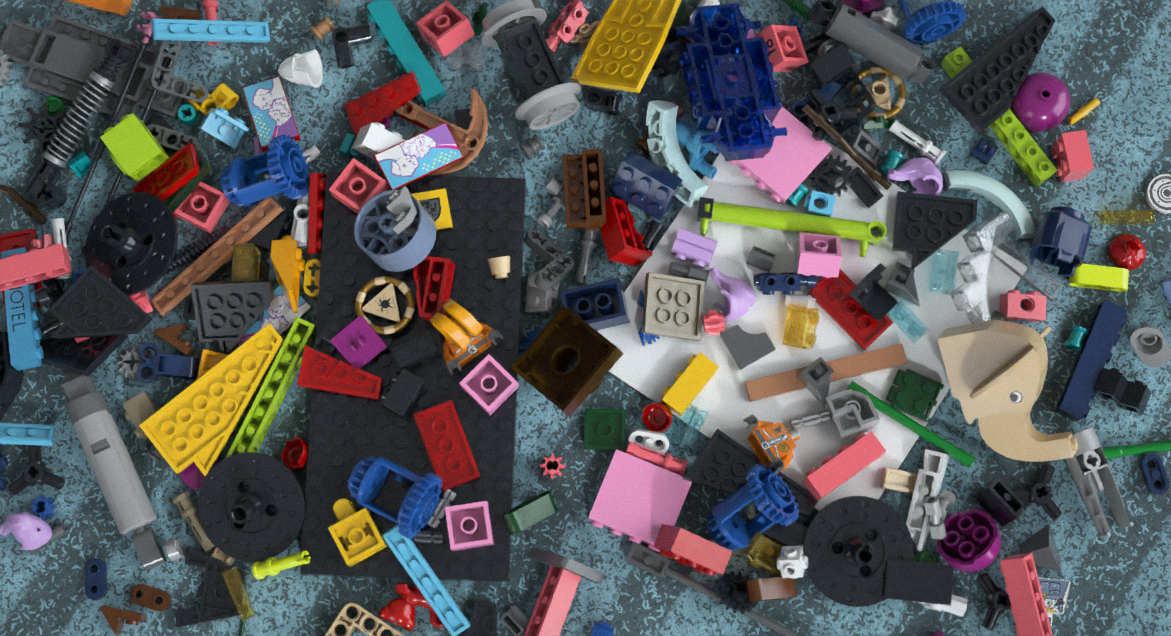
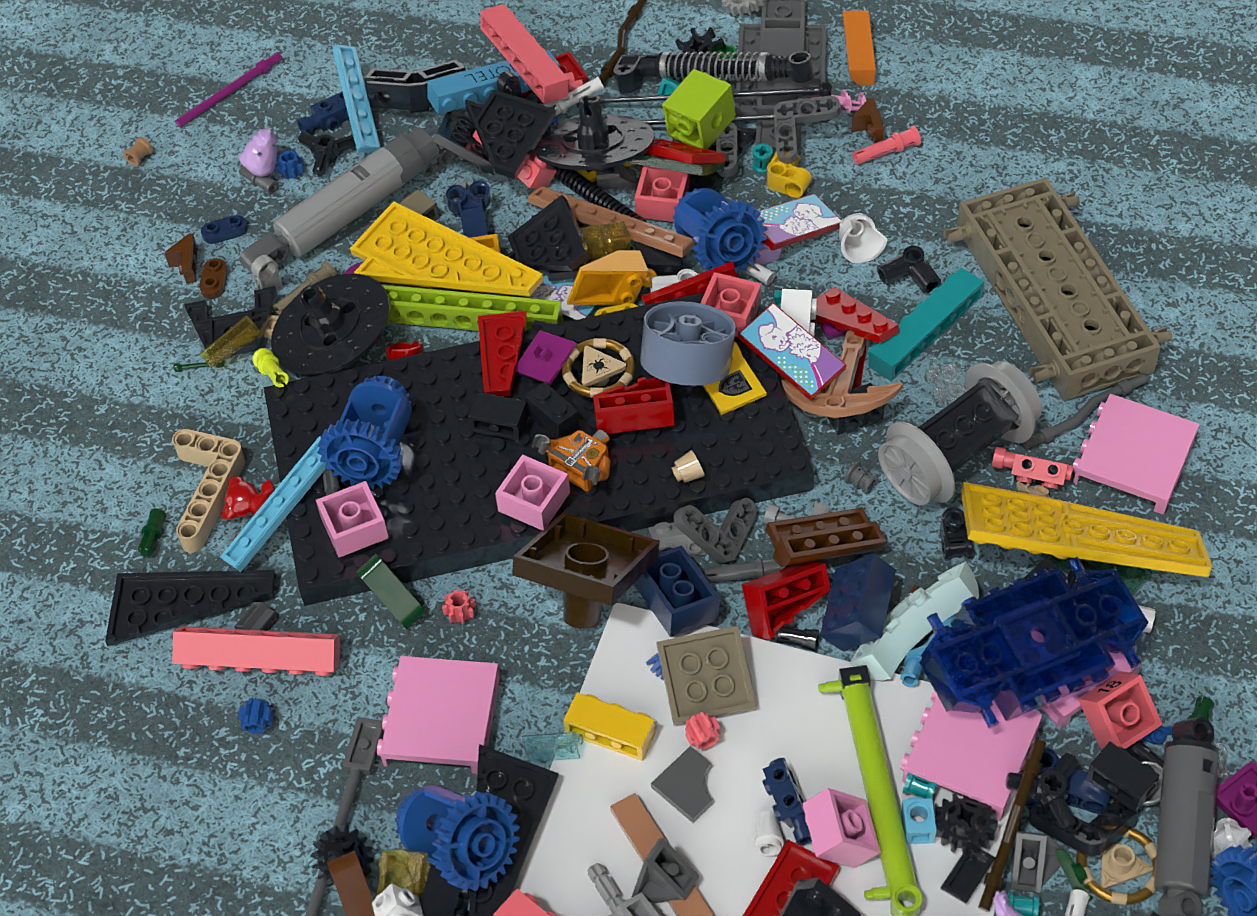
camera: 75 degrees right, 25 degrees down
medium azure tile [151,19,270,43] -> none
reddish brown slope [154,324,195,357] -> none
medium azure bracket [199,107,249,148] -> none
medium nougat bush [310,16,336,41] -> none
yellow brick [328,499,388,567] -> none
light grey slope [386,186,417,234] -> none
red tile [413,400,481,492] -> none
coral brick [416,0,475,57] -> none
light grey axle [427,489,456,528] -> none
light orange wheel [430,299,483,350] -> none
dark grey beam [529,547,604,584] -> none
dark green plate [584,408,626,451] -> none
coral pin [625,441,688,476] -> none
white plate [629,429,669,454] -> none
red hair [642,402,673,432] -> none
brick [653,524,732,576] -> none
dark grey axle [669,262,710,282] -> none
lavender brick [671,228,718,268] -> none
lavender piece [709,266,756,322] -> none
torso [743,415,800,474] -> none
dark grey piece [746,245,777,273] -> none
clear yellow bracket [782,305,820,349] -> none

